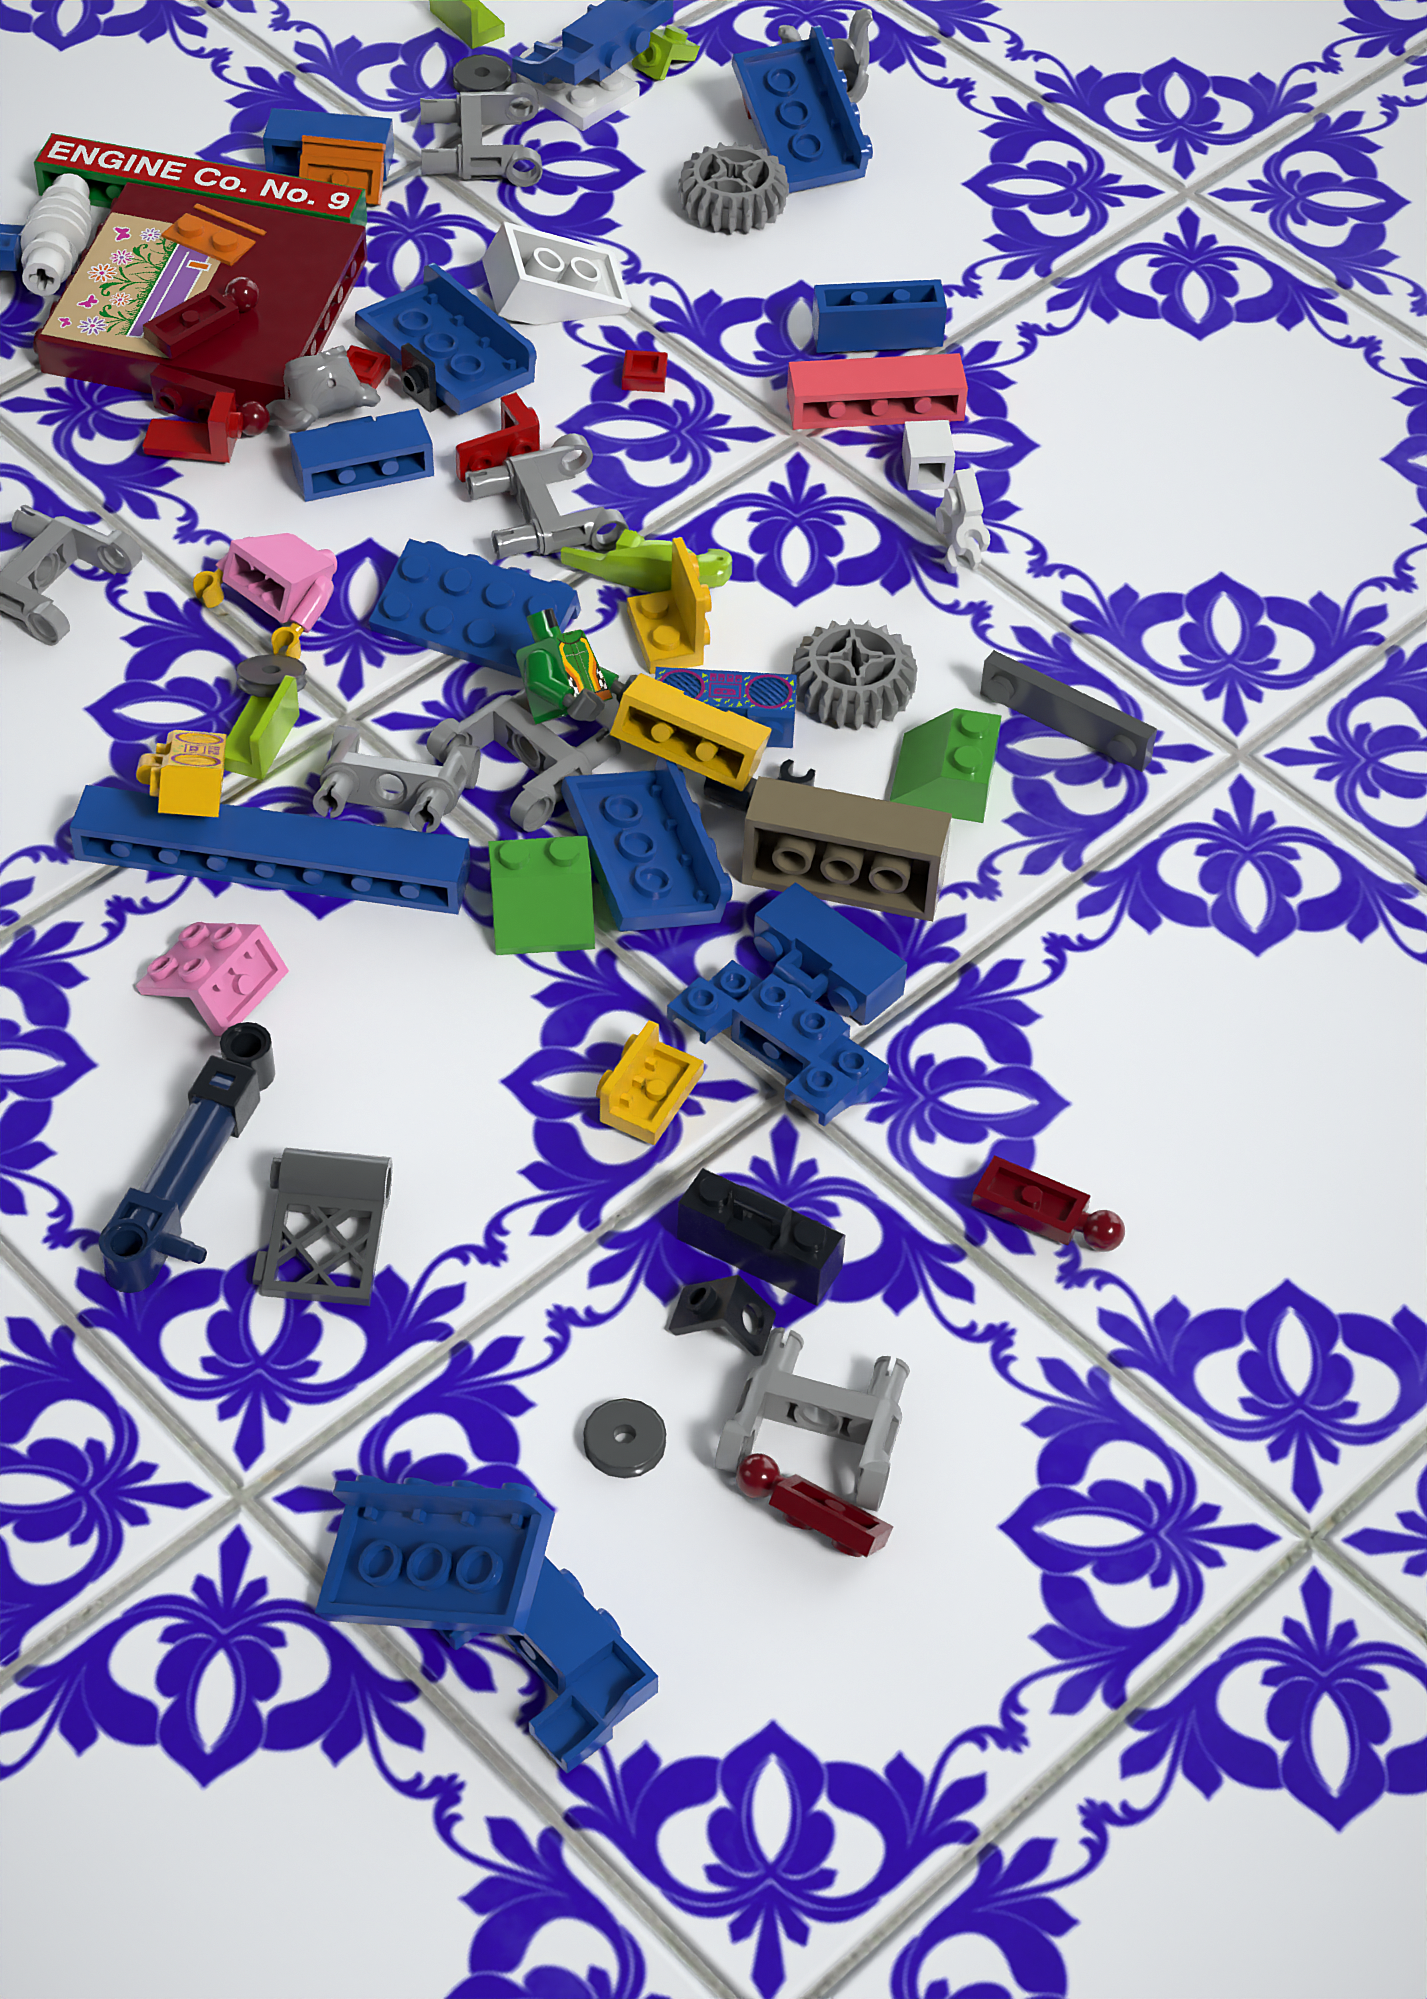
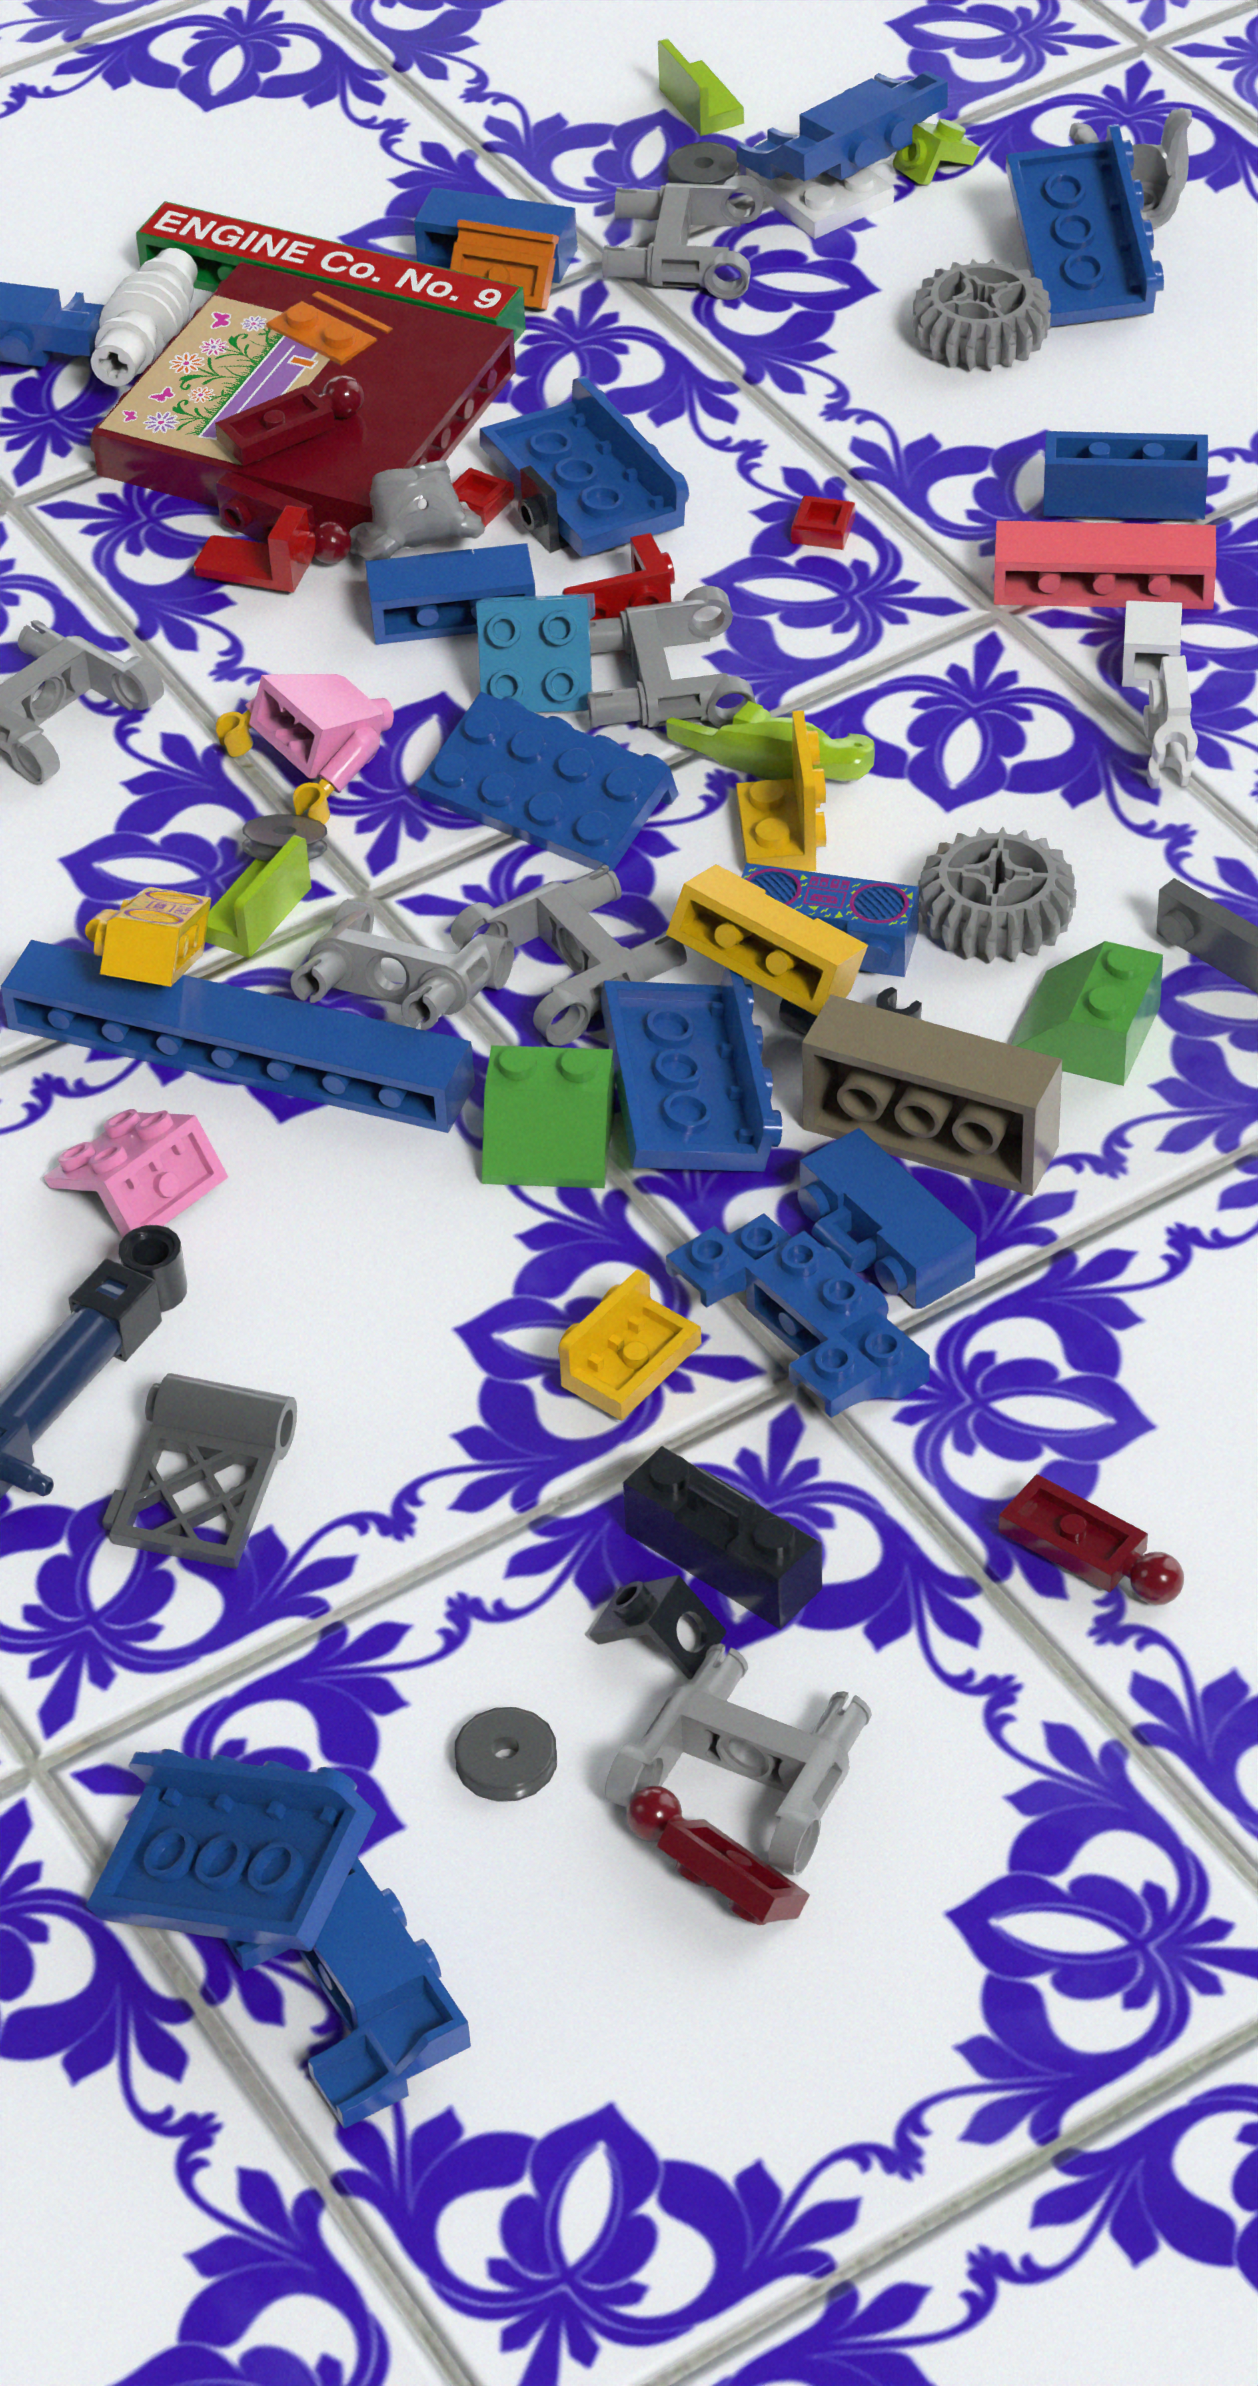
camera: 15 degrees right, 5 degrees down
white slope [482,221,631,325] -> none
green torso [516,608,638,725] -> none
none -> dark azure bracket [476,594,595,712]

